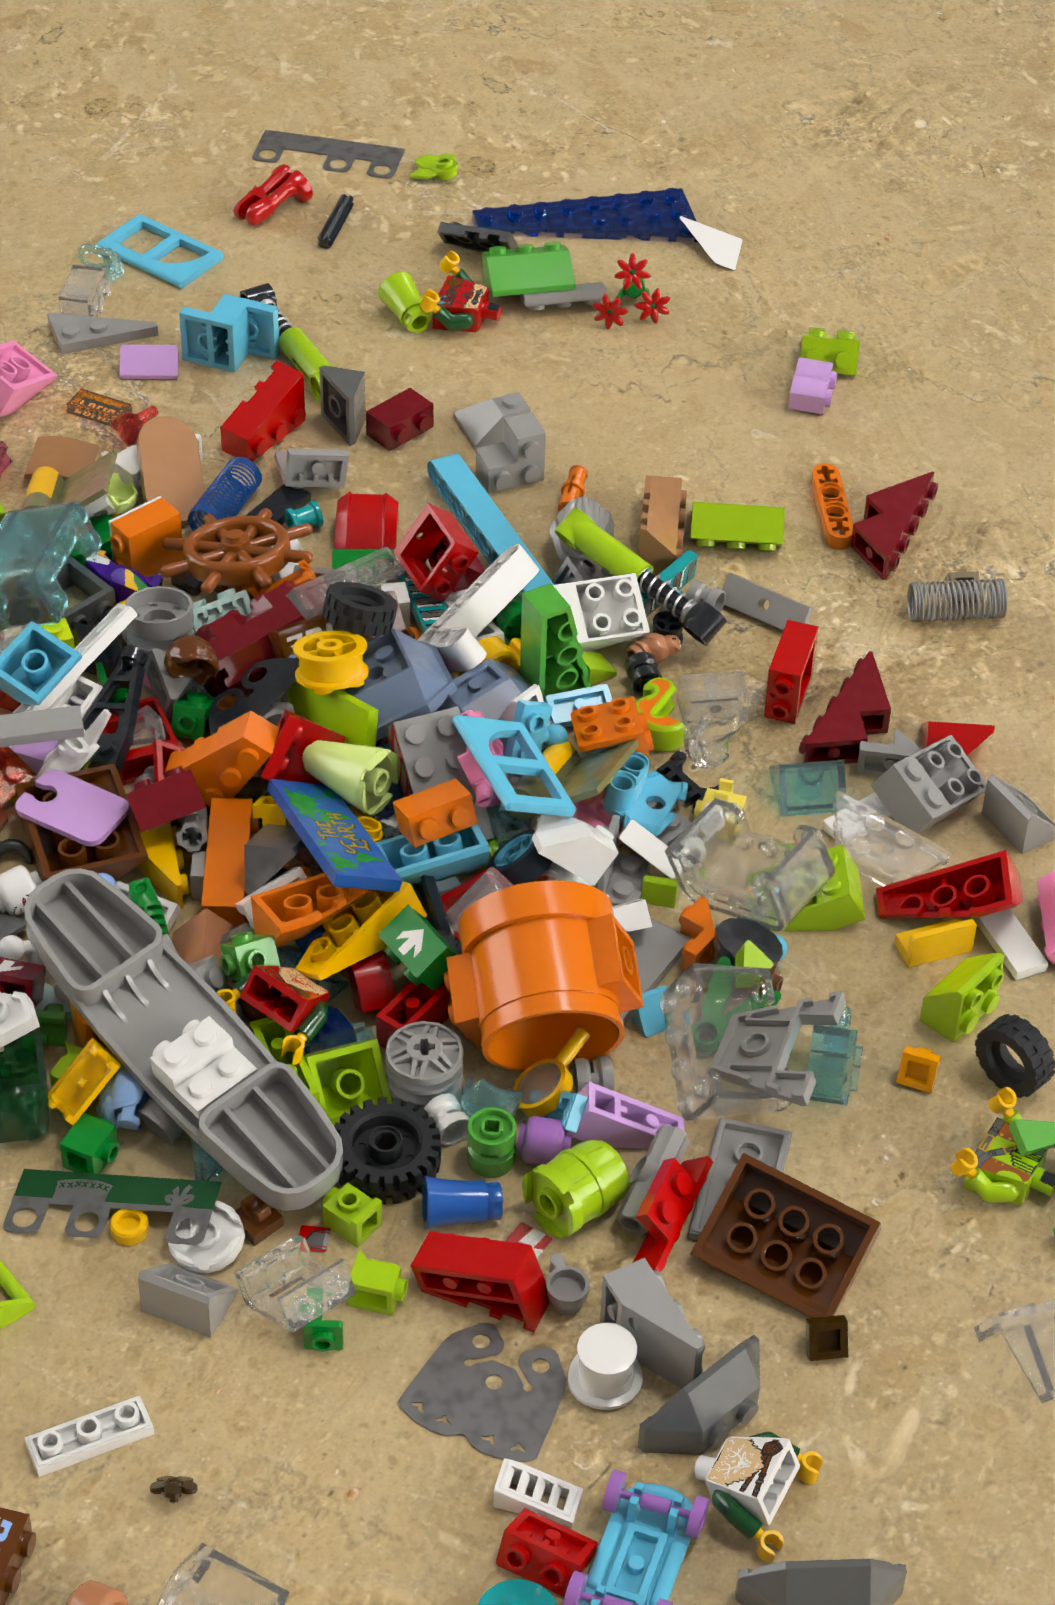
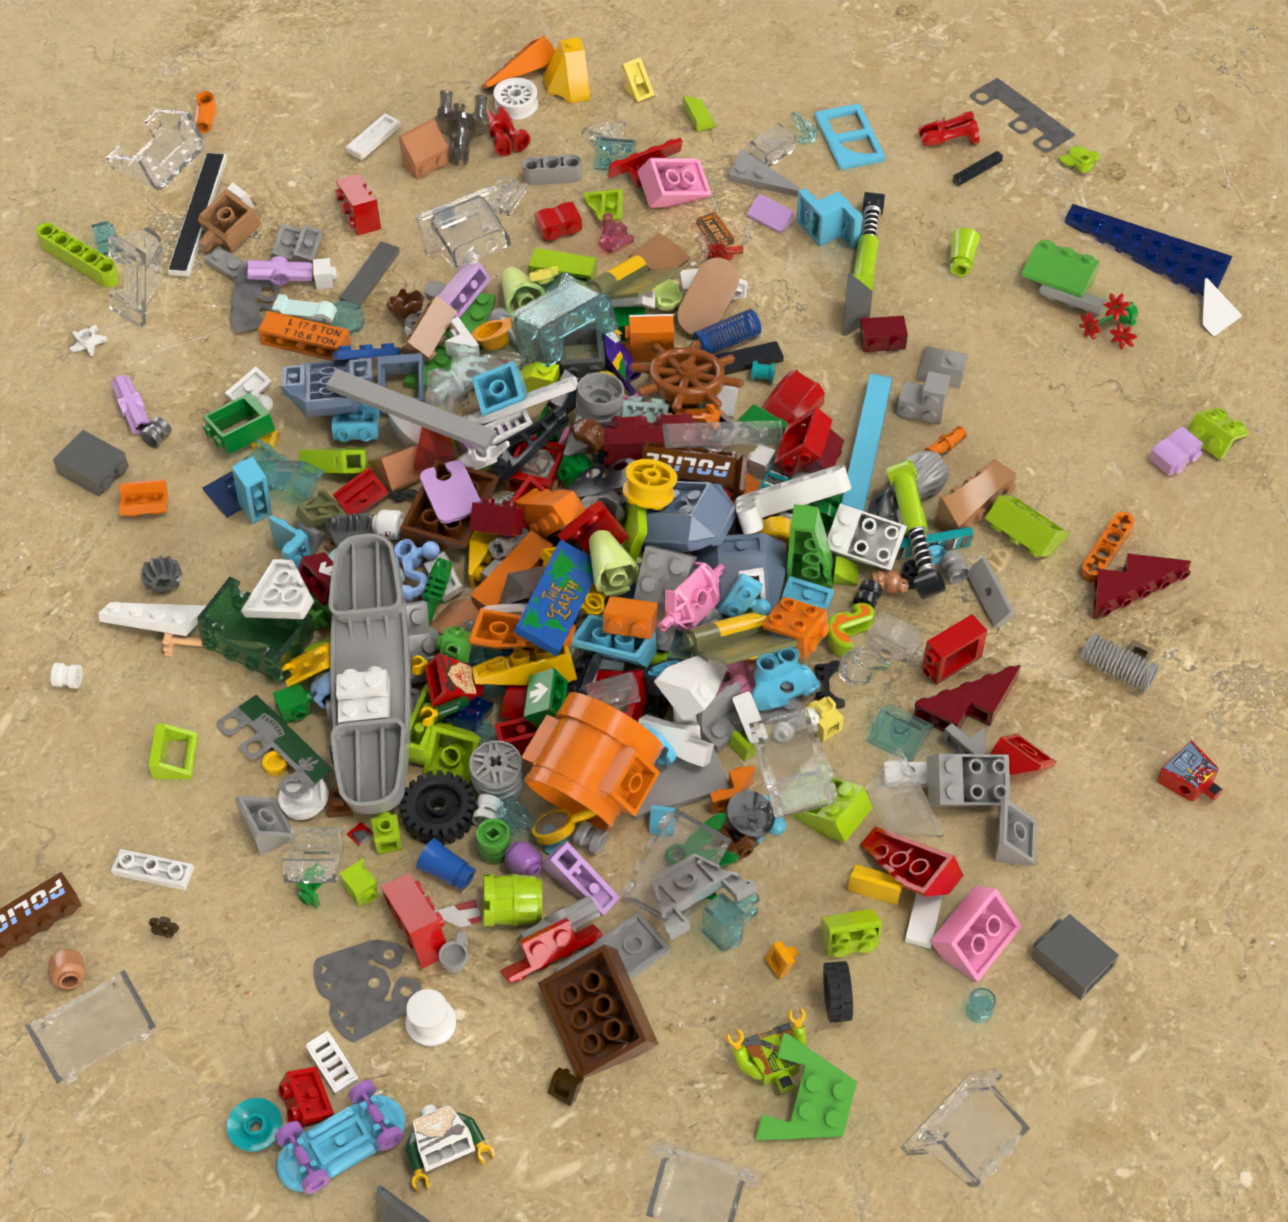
camera: 40 degrees right, 10 degrees up
red wedge [220,360,306,462] -> none
light grey bracket [274,448,349,489] -> none
black tyre [321,581,398,637] -> none
torso [420,251,502,332] -> none
black wing [437,222,518,253] -> none
medium azure window [452,715,577,817] -> none
medium azure tile [558,1091,588,1133] -> none
light grey slope [600,1258,705,1389] -> none
dark grey wedge [638,1335,760,1455] -> none
lime slope [734,940,774,981] -> none

